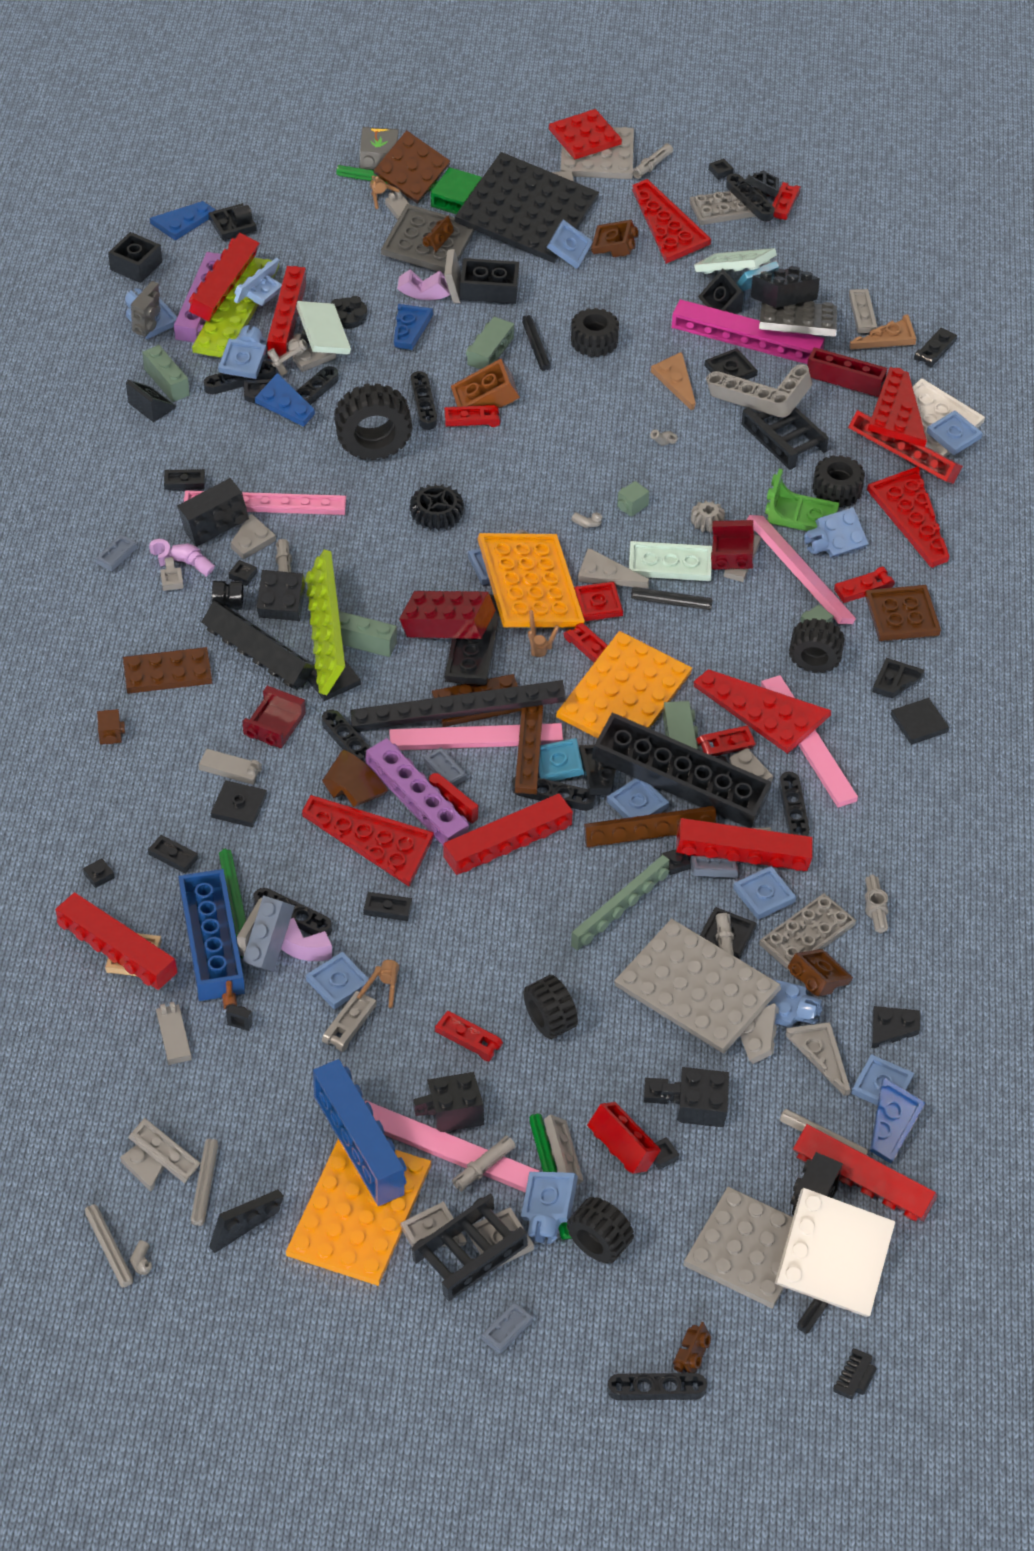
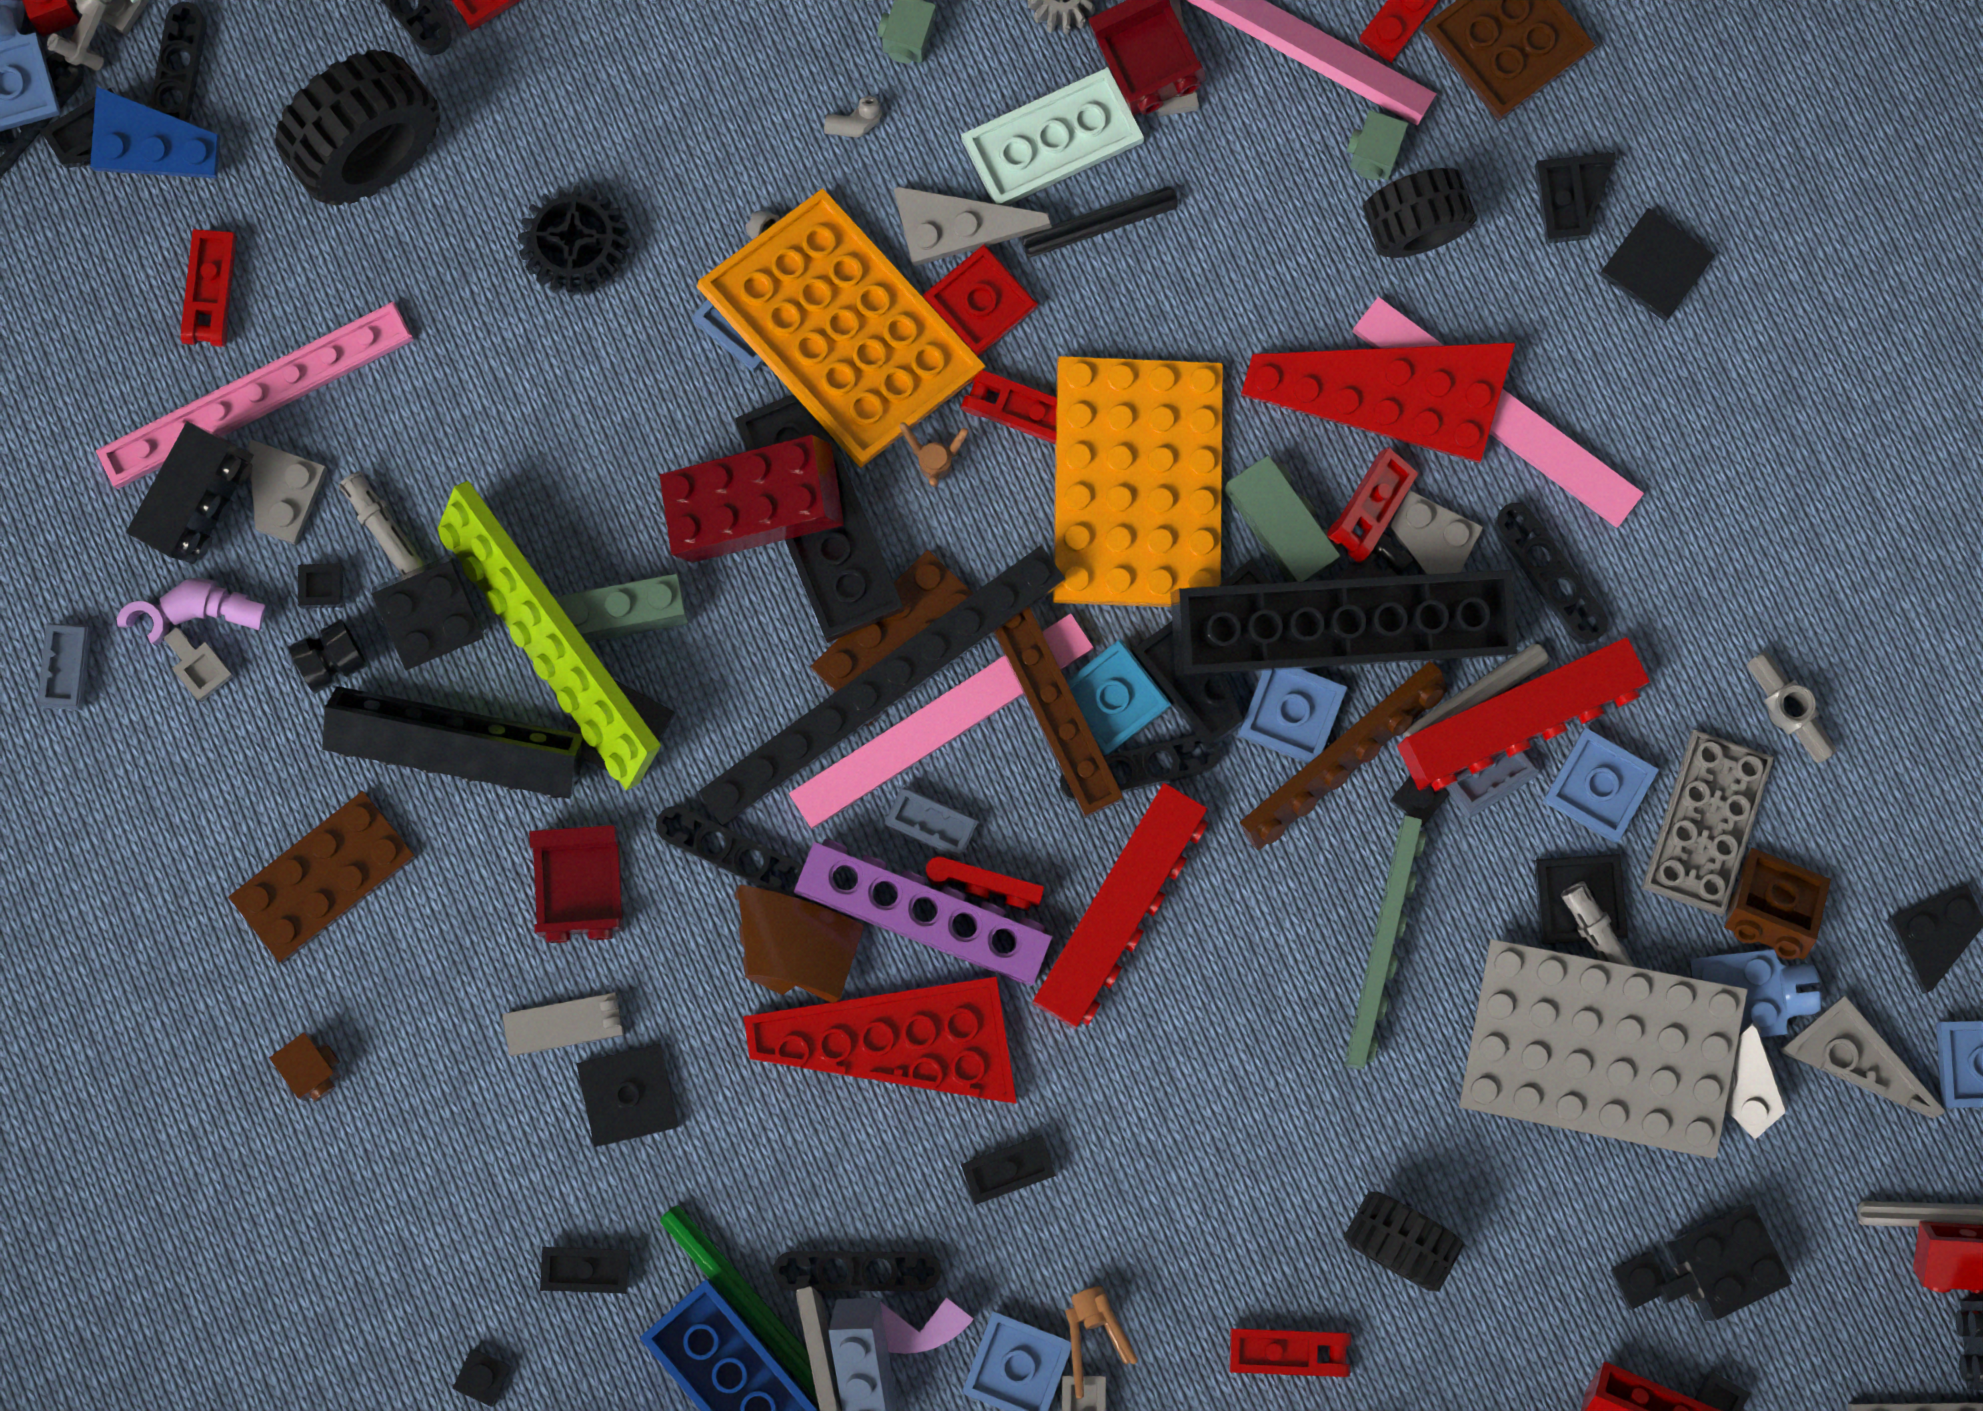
camera: 30 degrees left, 30 degrees up
black plate [164,469,205,490] -> none
none -> red plate [181,229,237,347]

